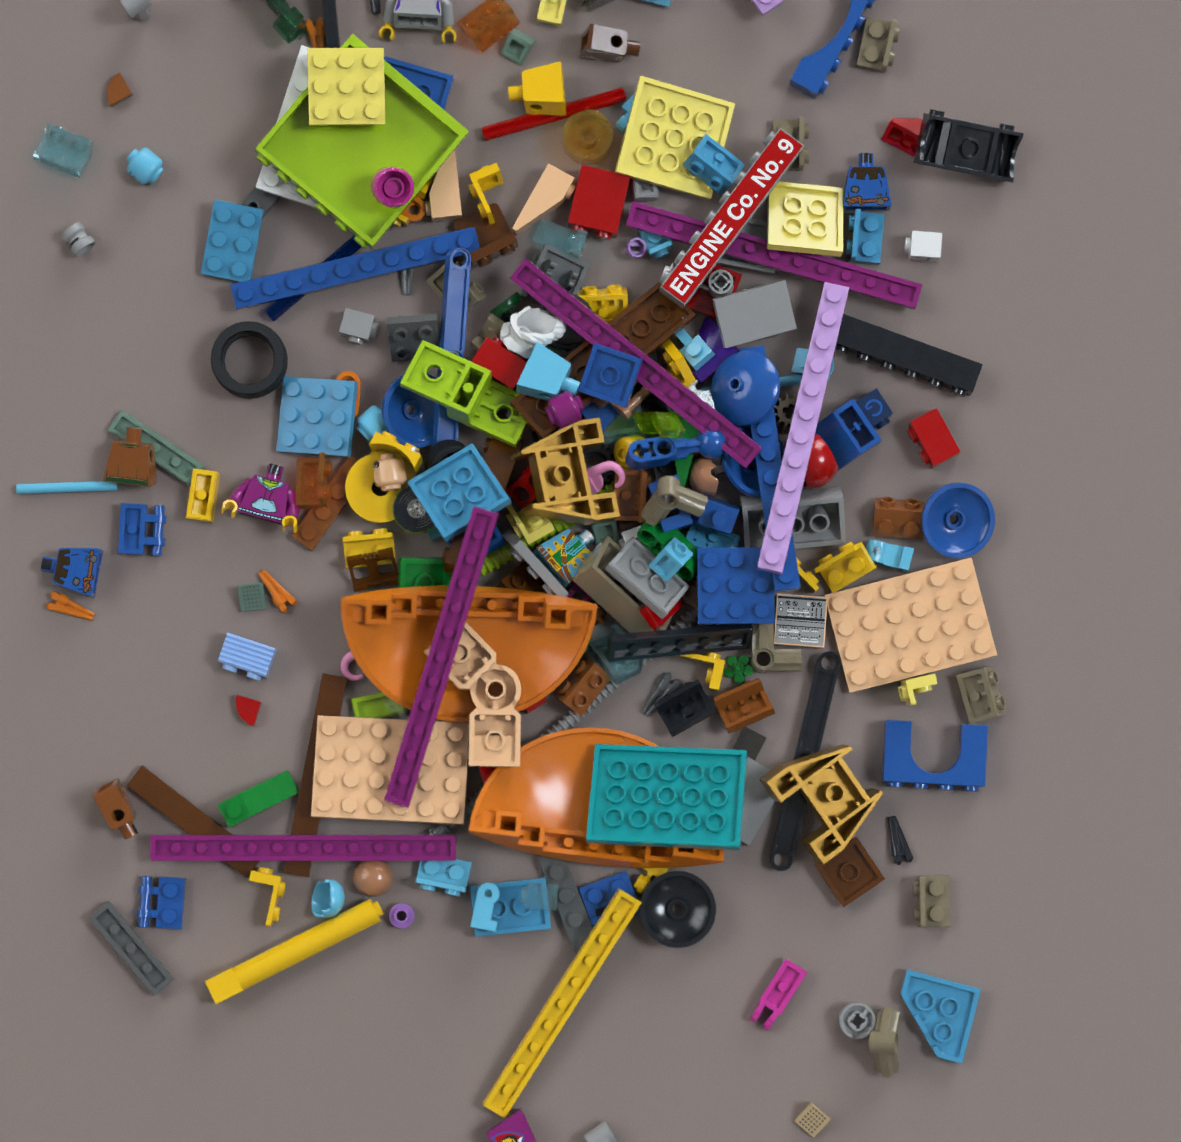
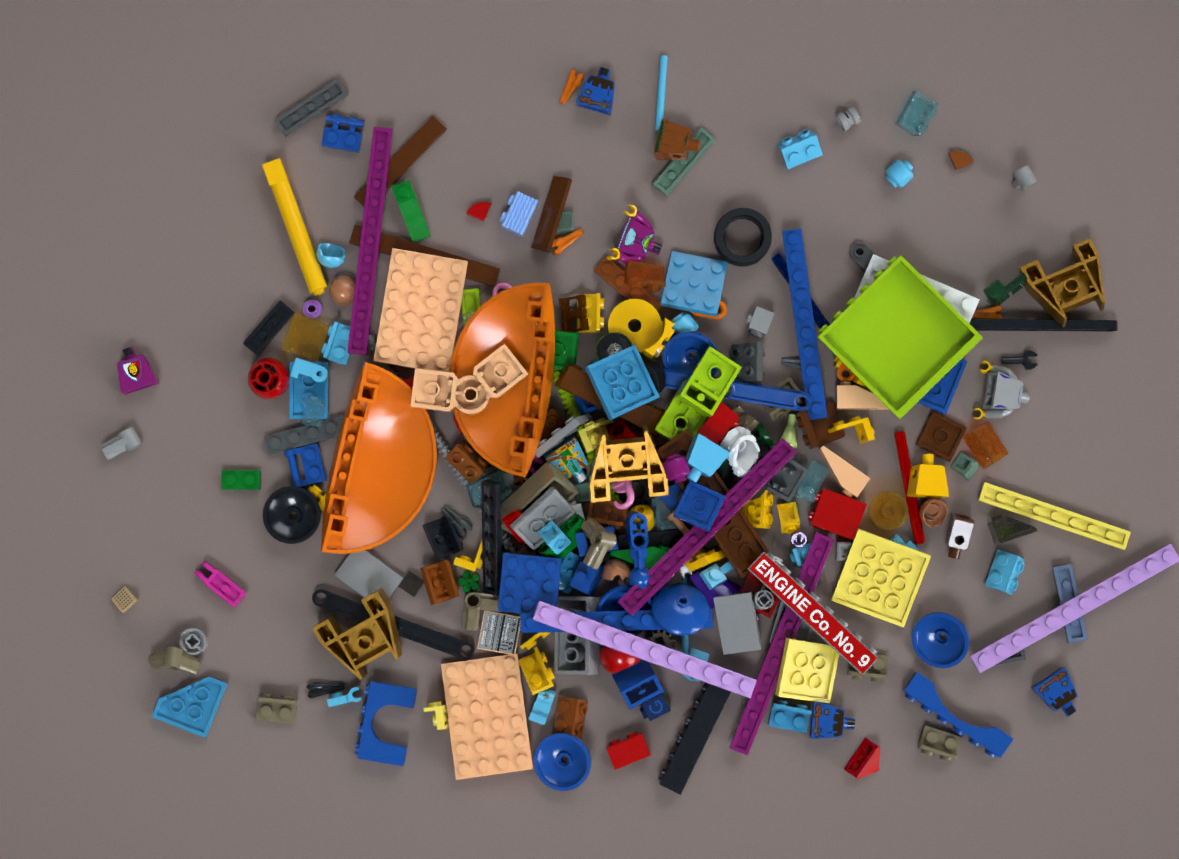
camera: 95 degrees right, 0 degrees up
dark orange torso [93,778,138,840] -> none
blue plate [118,503,167,556] -> none
yellow slope [186,469,220,523] -> none
dark azure plate [201,199,265,282] -> none
yellow bracket [249,866,286,927] -> none
light yellow plate [307,48,385,126] -> none
dark pink hair [371,167,414,208] -> none
light nougat head [373,454,407,491] -> none
magenta plate [384,506,499,808] -> none
yellow plate [482,888,641,1118] -> none
teal plate [586,744,748,850] -> none
clear neon green slope [632,412,686,438] -> none
dark azure bracket [683,134,745,195] -> none
reddish brown plate [814,837,885,908] -> none
white brick [904,231,942,262] -> none
black piece [913,109,1024,183] -> none
dark tan bracket [956,666,1006,724] -> none
none -> green plate [221,470,261,490]
none -> black plate [243,300,295,356]
none -> red wheel [248,358,290,399]
none -> clear yellow plate [281,313,330,362]
none -> medium azure plate [327,687,362,707]
none -> reddish brown tile [531,176,572,252]
none -> medium azure bracket [777,130,823,169]
none -> yellow bracket [777,502,800,534]
none -> yellowish green cone [780,414,797,448]
none -> blue dish [912,612,970,668]
none -> reddish brown tile [915,411,967,462]
none -> nougat hair [919,498,948,528]

